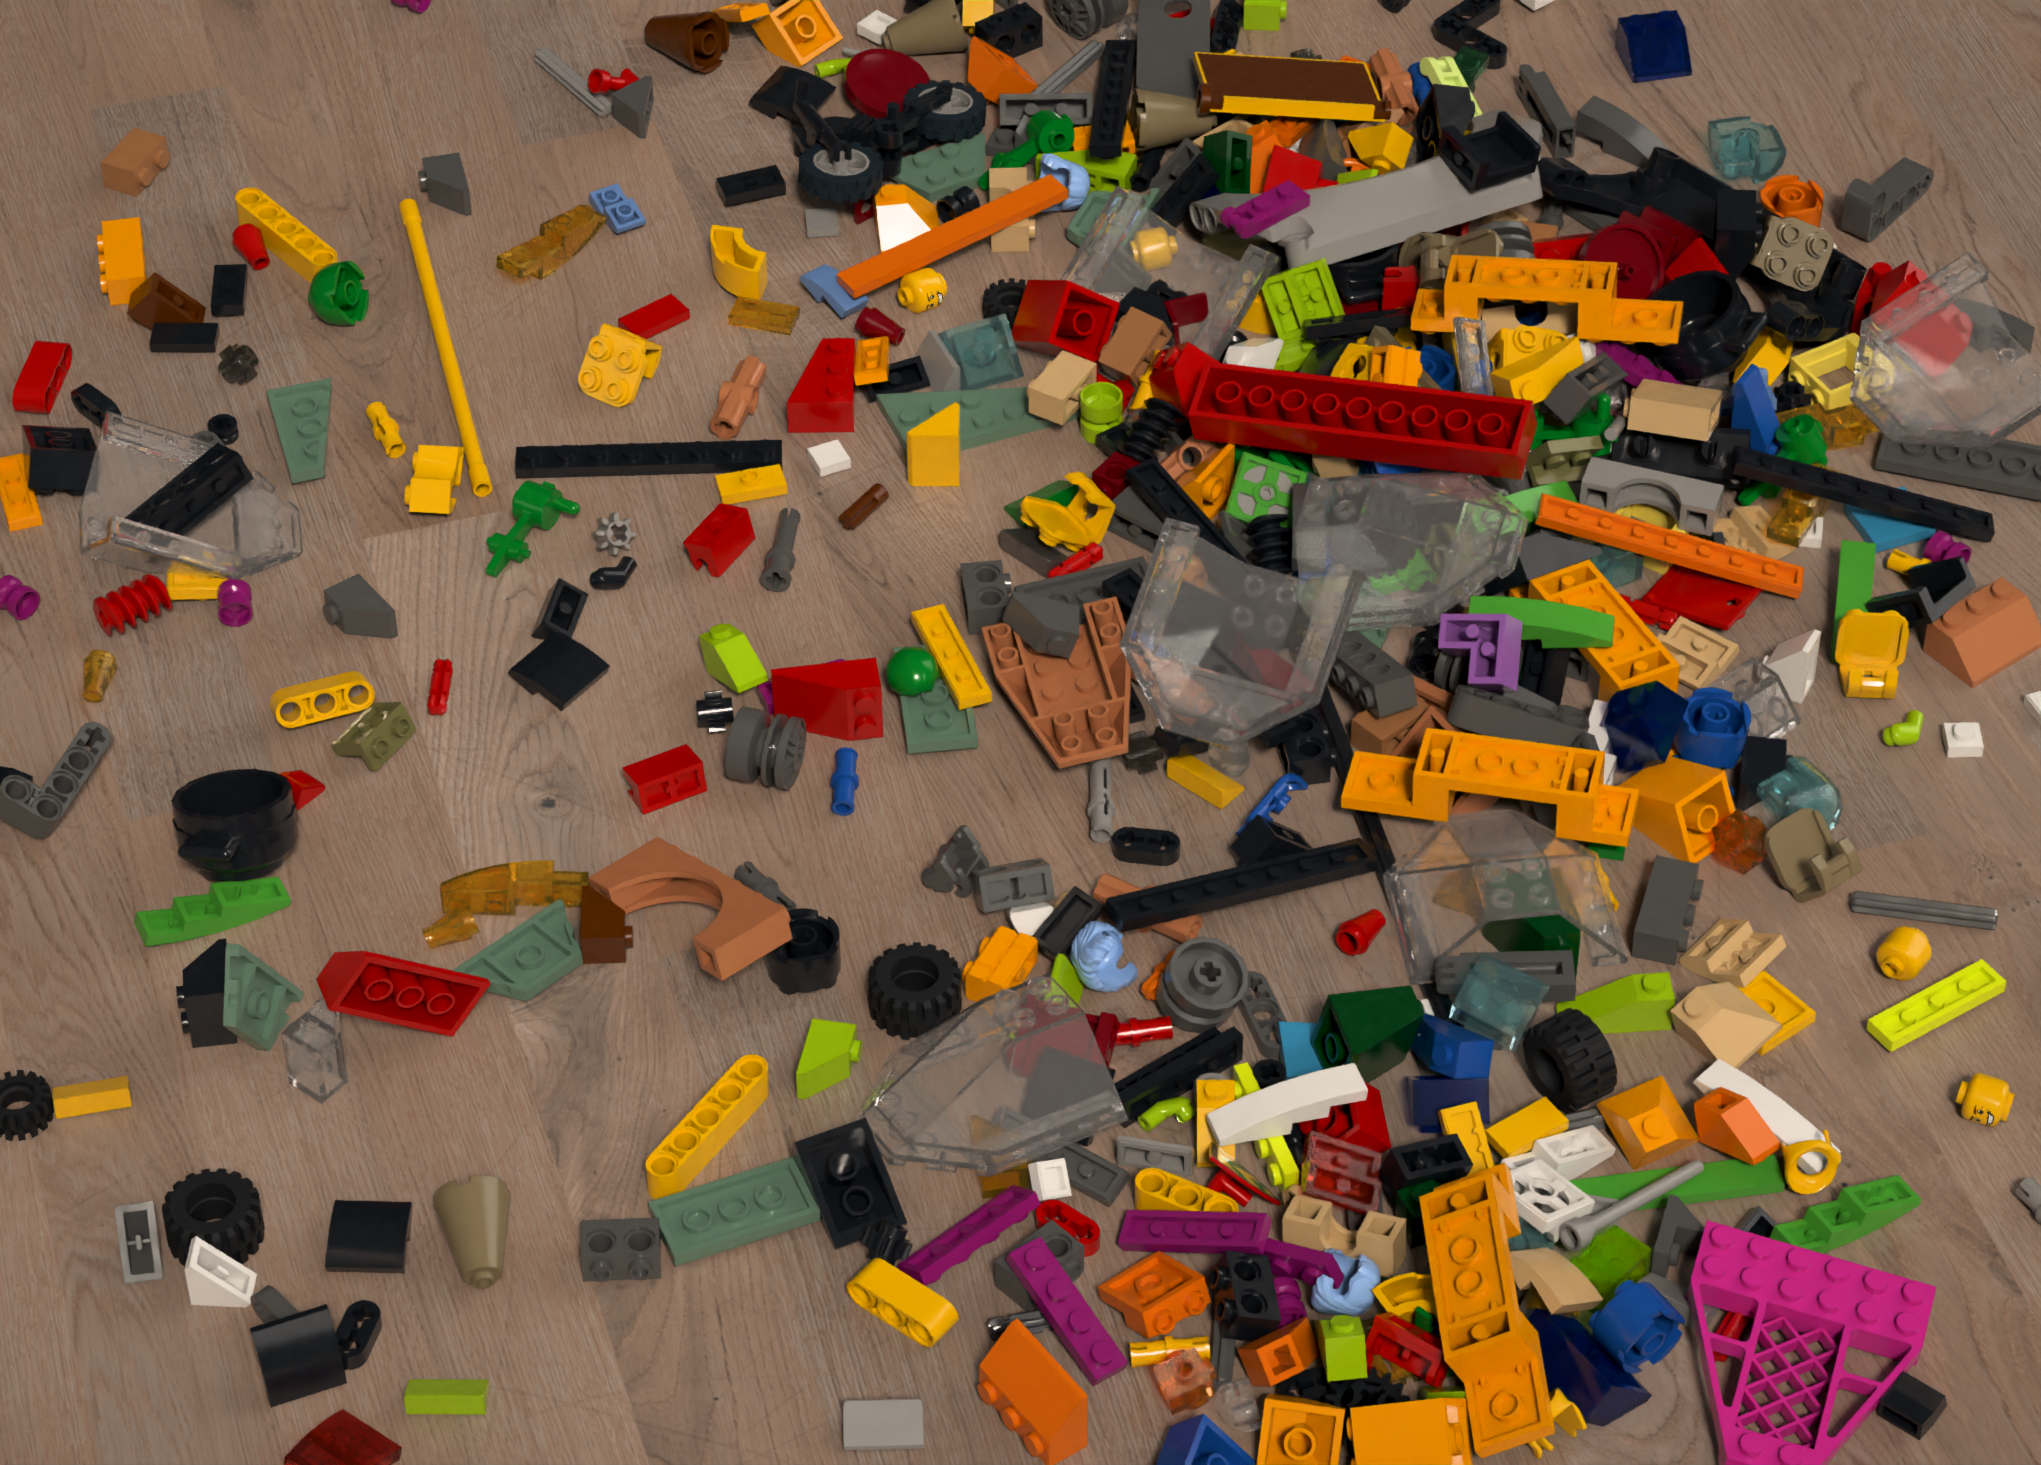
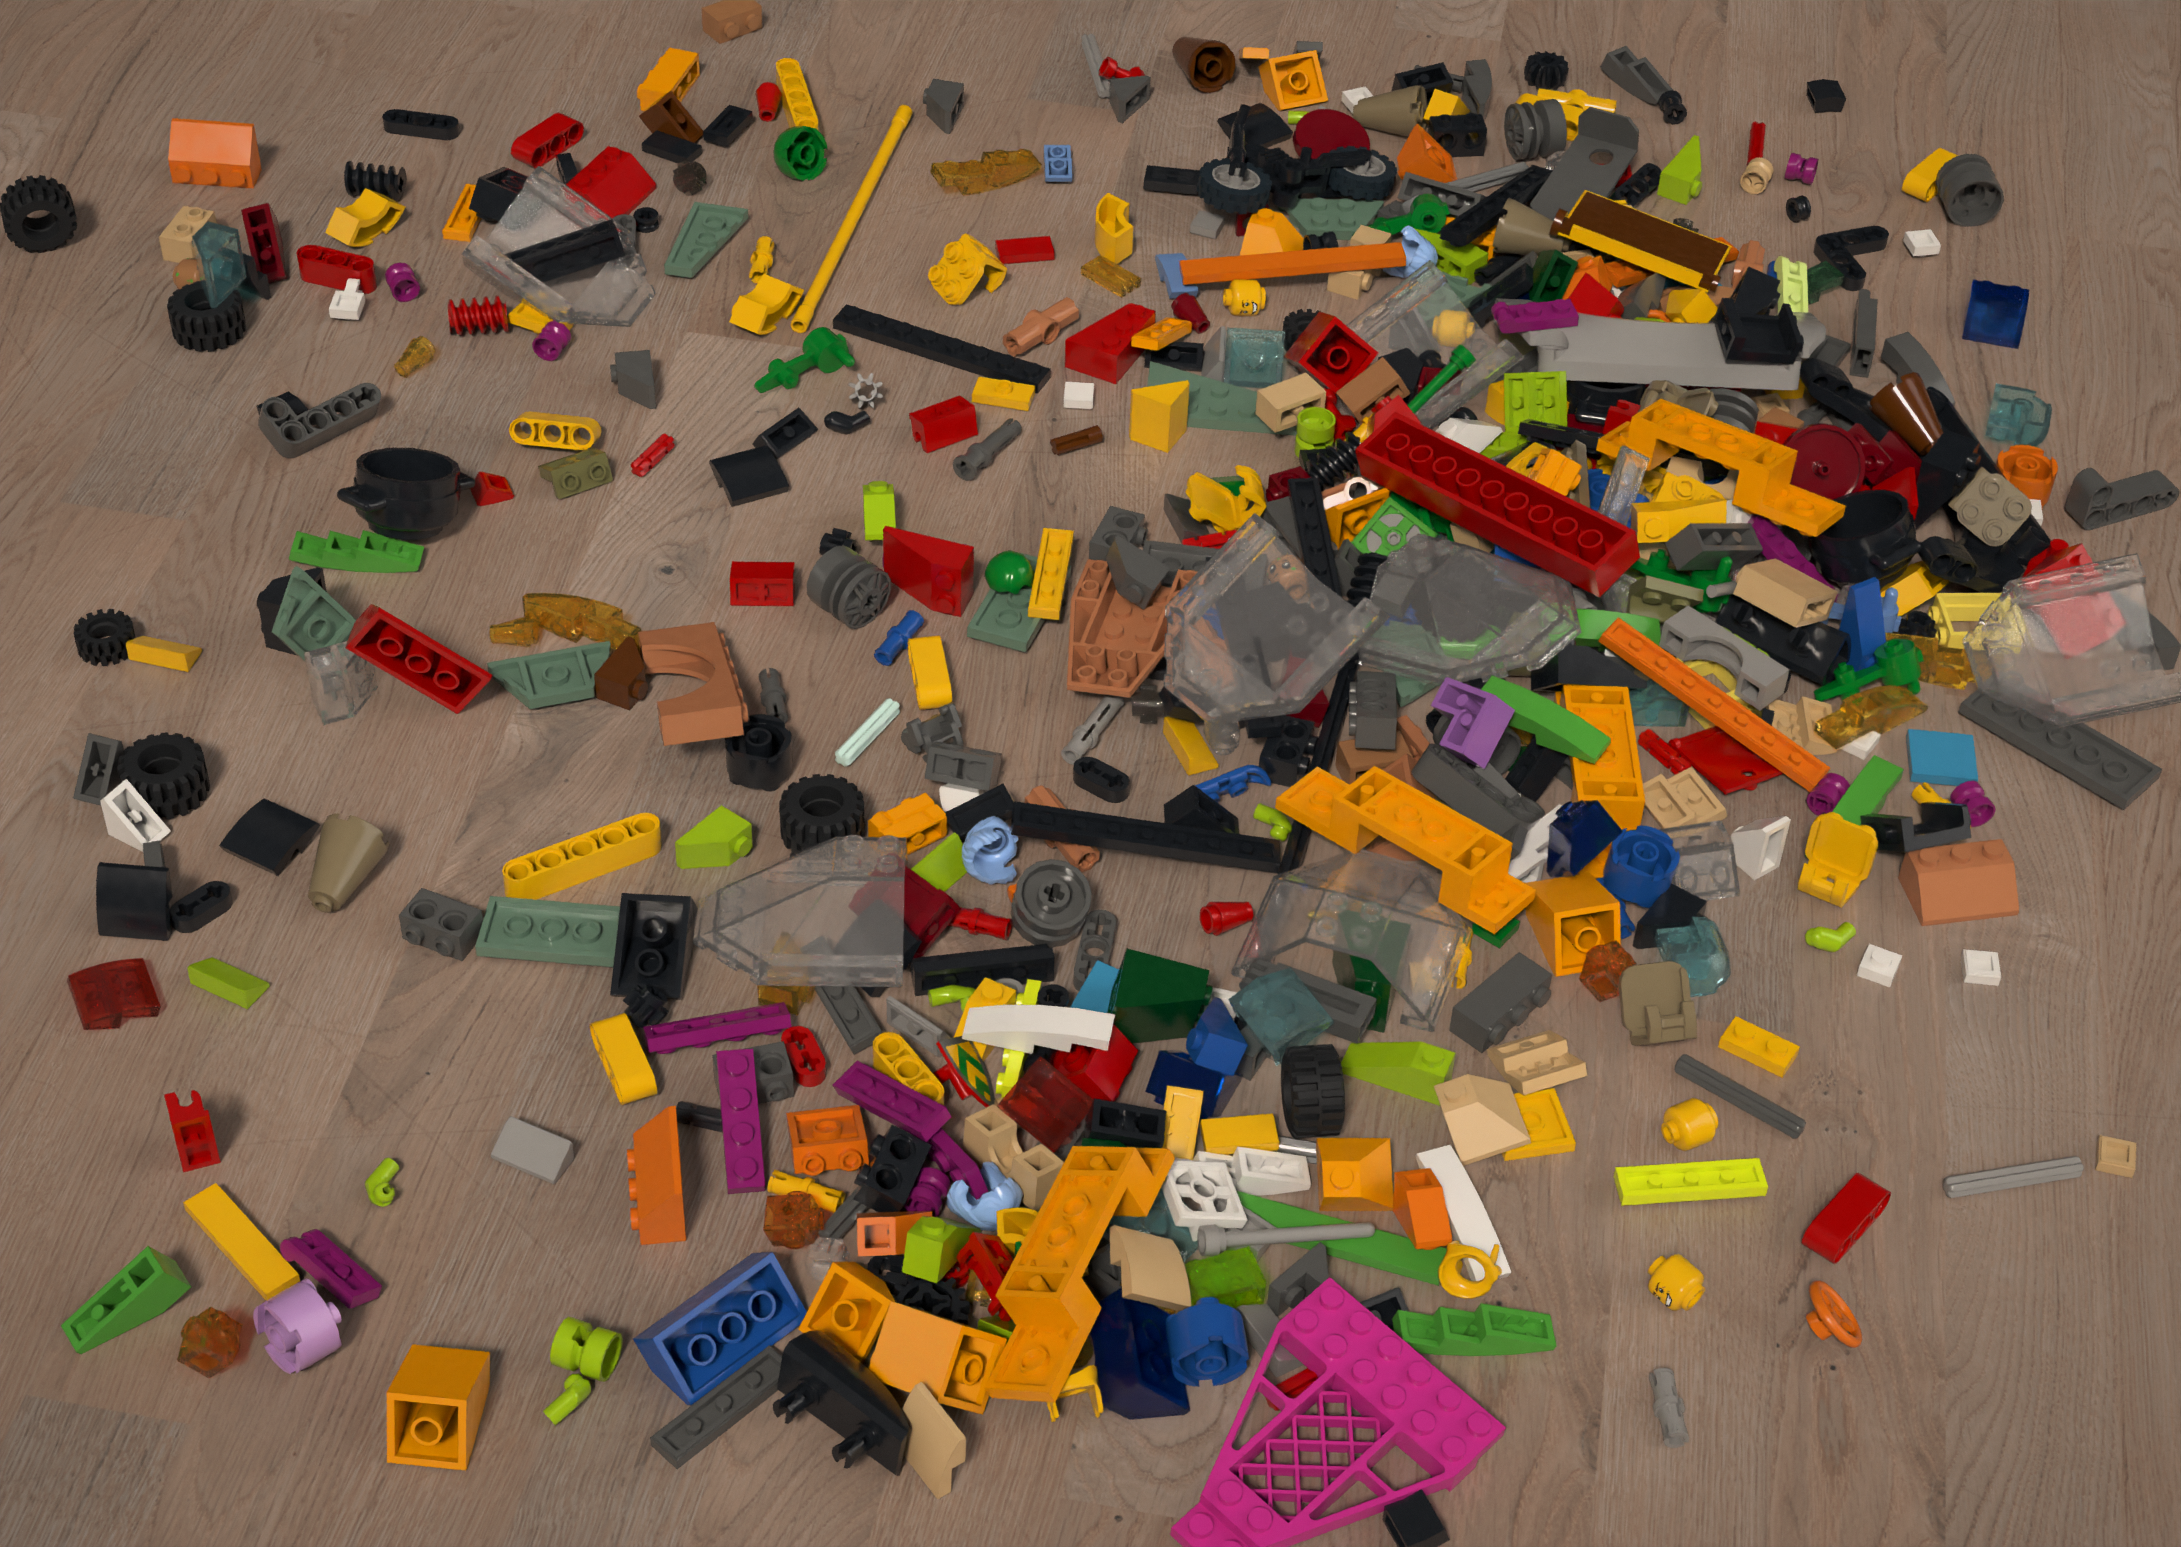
camera: 25 degrees right, 0 degrees up
white tile [1028,1158,1072,1201] -> none
black tile [1731,446,1995,543] -> none
none -> red slope [563,146,657,224]
none -> light aqua axle [835,698,900,767]
none -> yellow beam [908,635,952,710]
none -> lime arm [1253,803,1293,842]
none -> green piece [1407,344,1476,414]
none -> yellow plate [1718,1016,1800,1078]
none -> magenta wheel [1806,773,1850,816]
none -> reddish brown cone [1869,372,1943,456]

